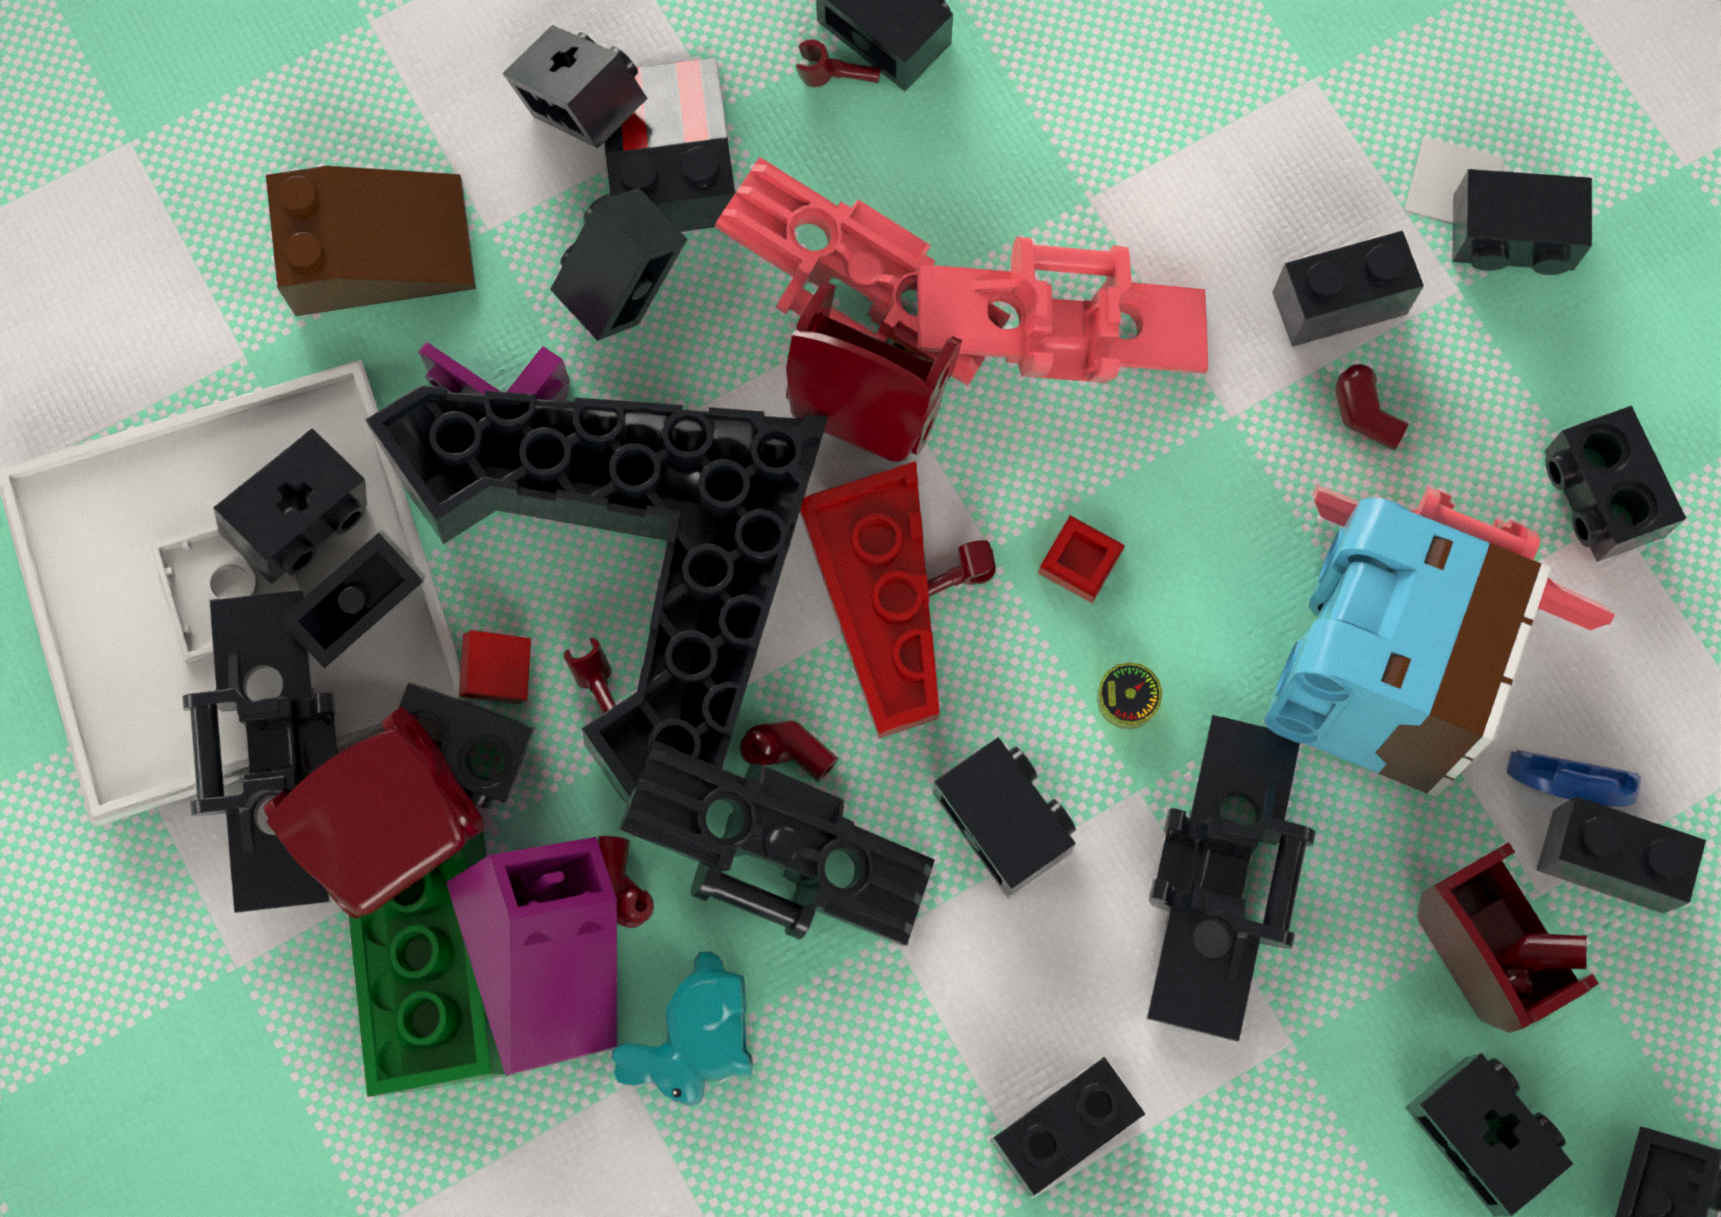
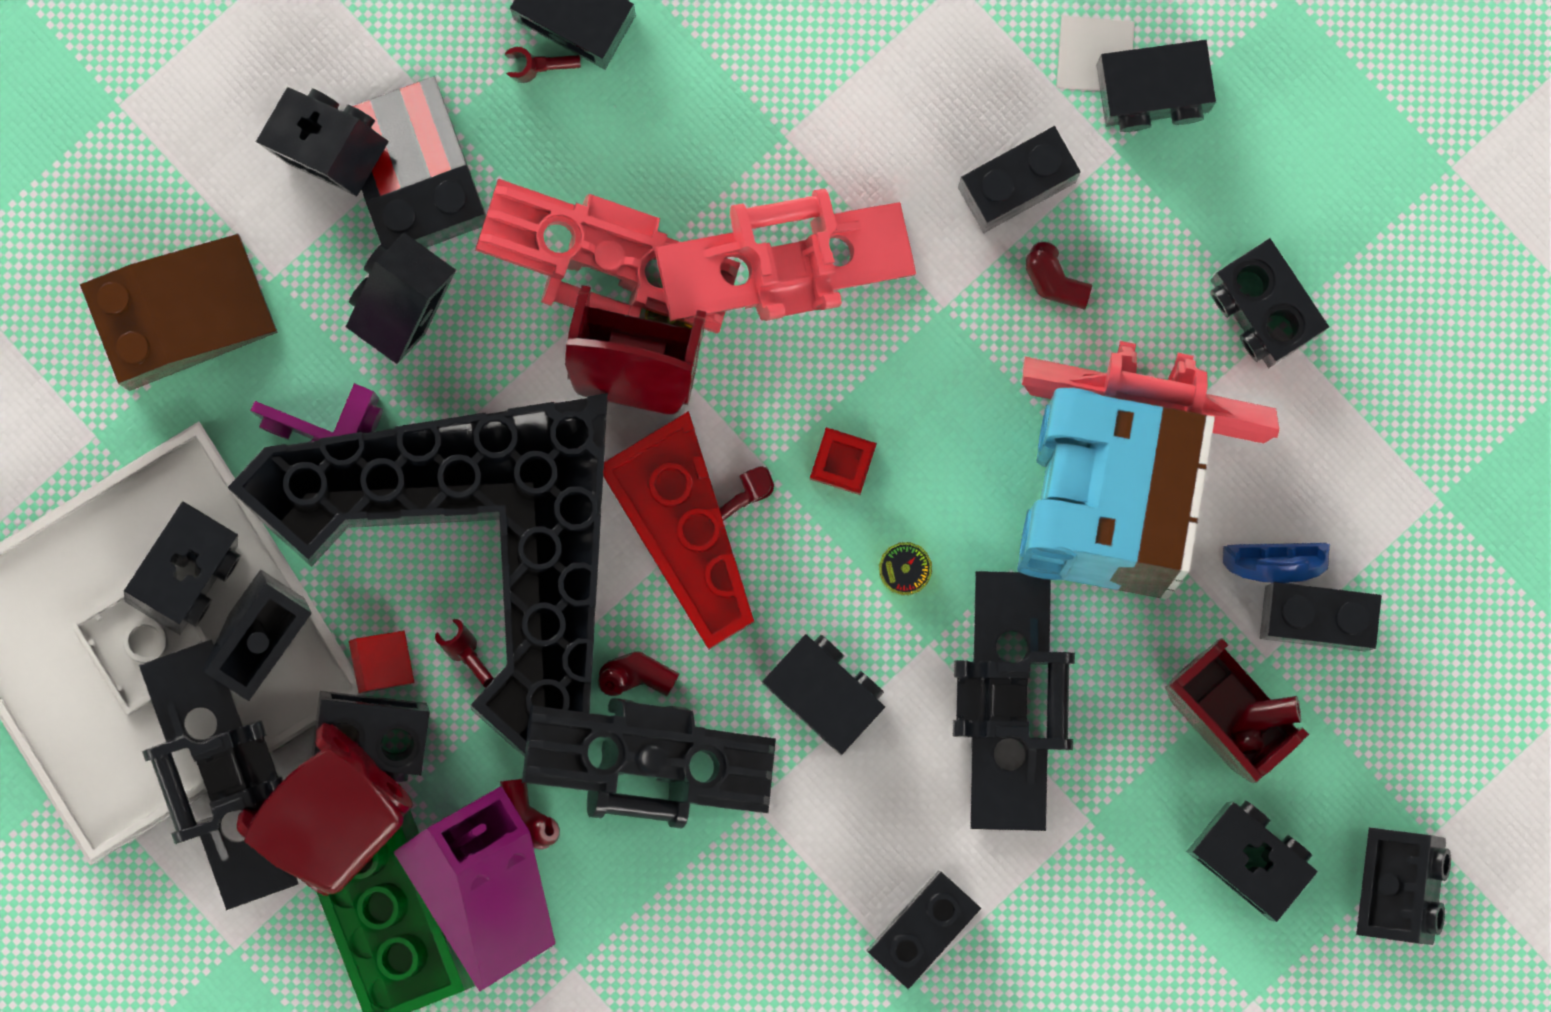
camera: 15 degrees left, 10 degrees up
teal animal [611,951,753,1106] -> none

